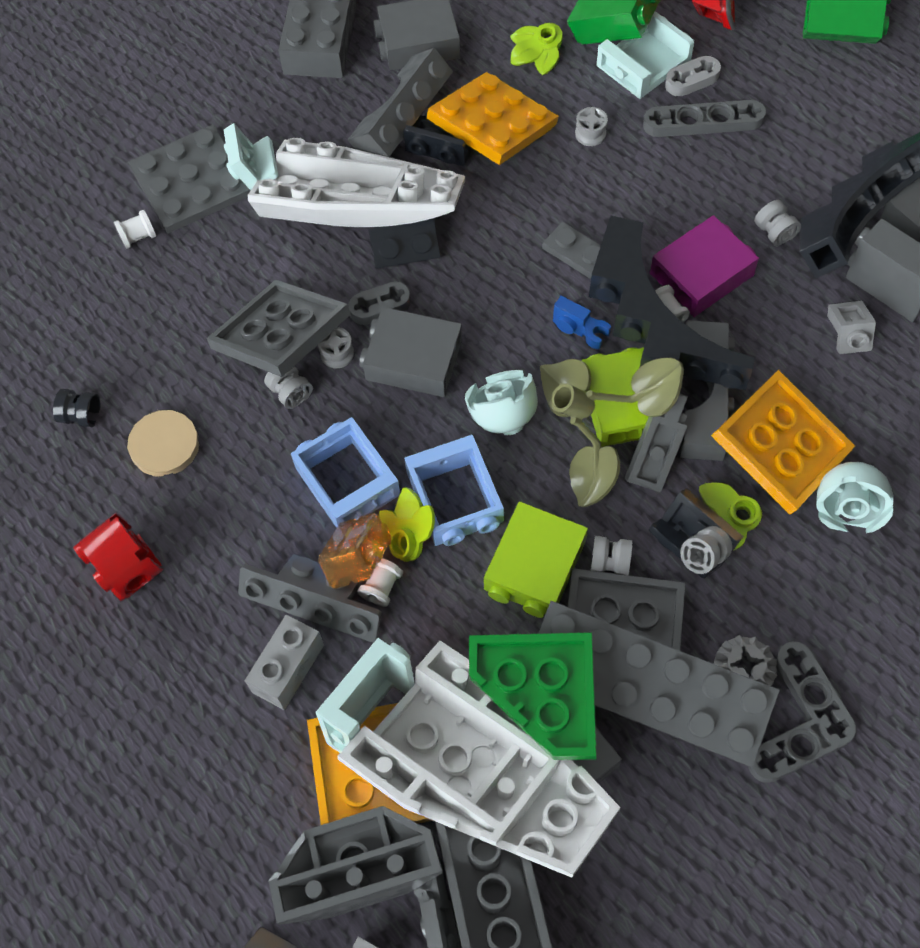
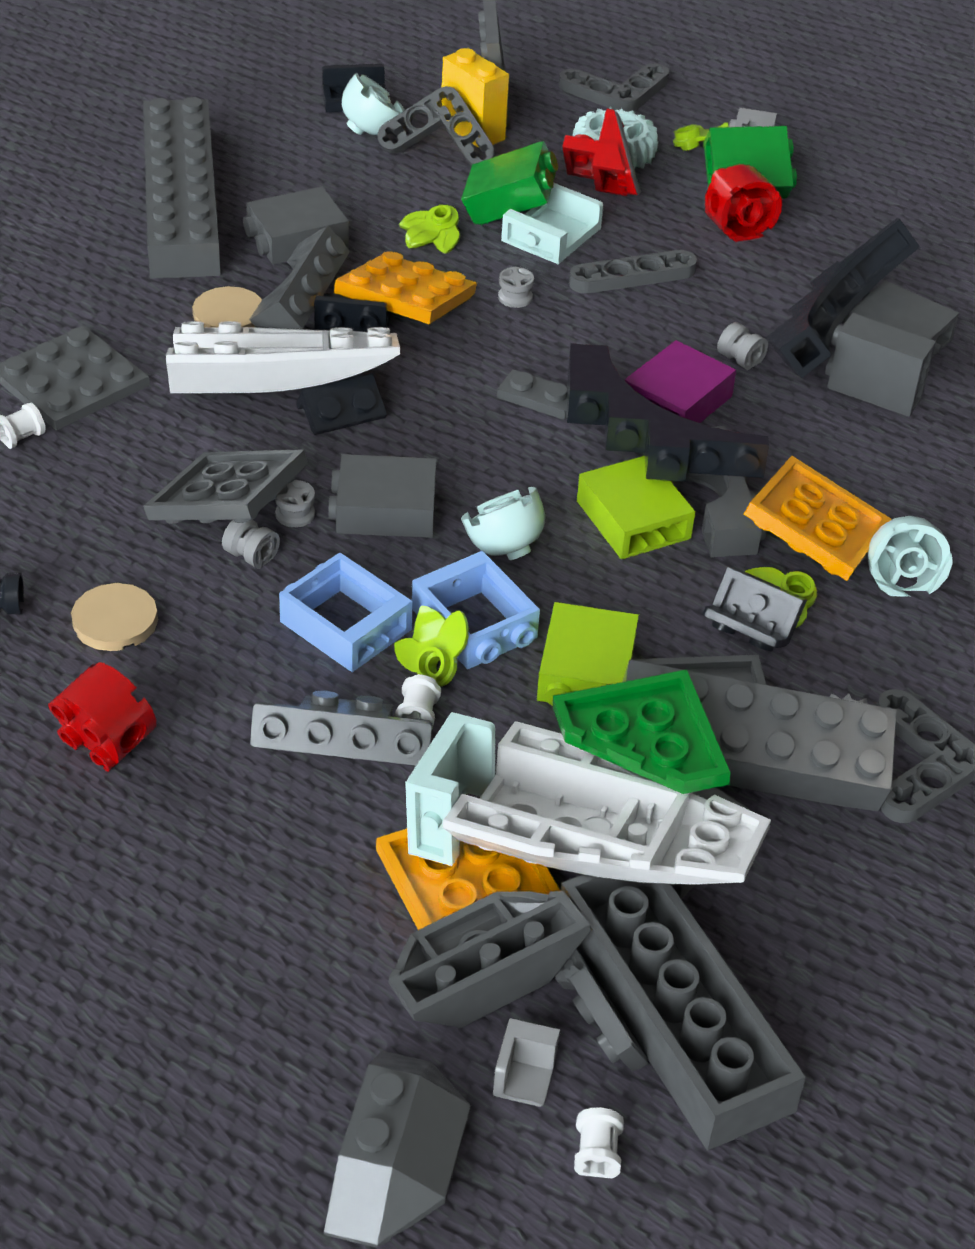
camera: 20 degrees left, 20 degrees down
light aqua bracket [224,123,278,190] -> none
light grey brick [244,615,324,710] -> none
clear orange brick [318,513,391,589] -> none
dark grey beam [348,282,411,325] -> none
olive plant [540,358,684,507] -> none
blue plate [553,296,611,350] -> none
light grey wheel [591,536,632,575] -> none
dark grey hinge [625,392,688,492] -> none
light grey beam [665,56,721,96] -> none
light grey wheel [680,526,732,574] -> none
light grey bracket [827,301,876,354] -> none
none -> tan tile [192,286,262,328]
none -> red brick [705,164,782,242]

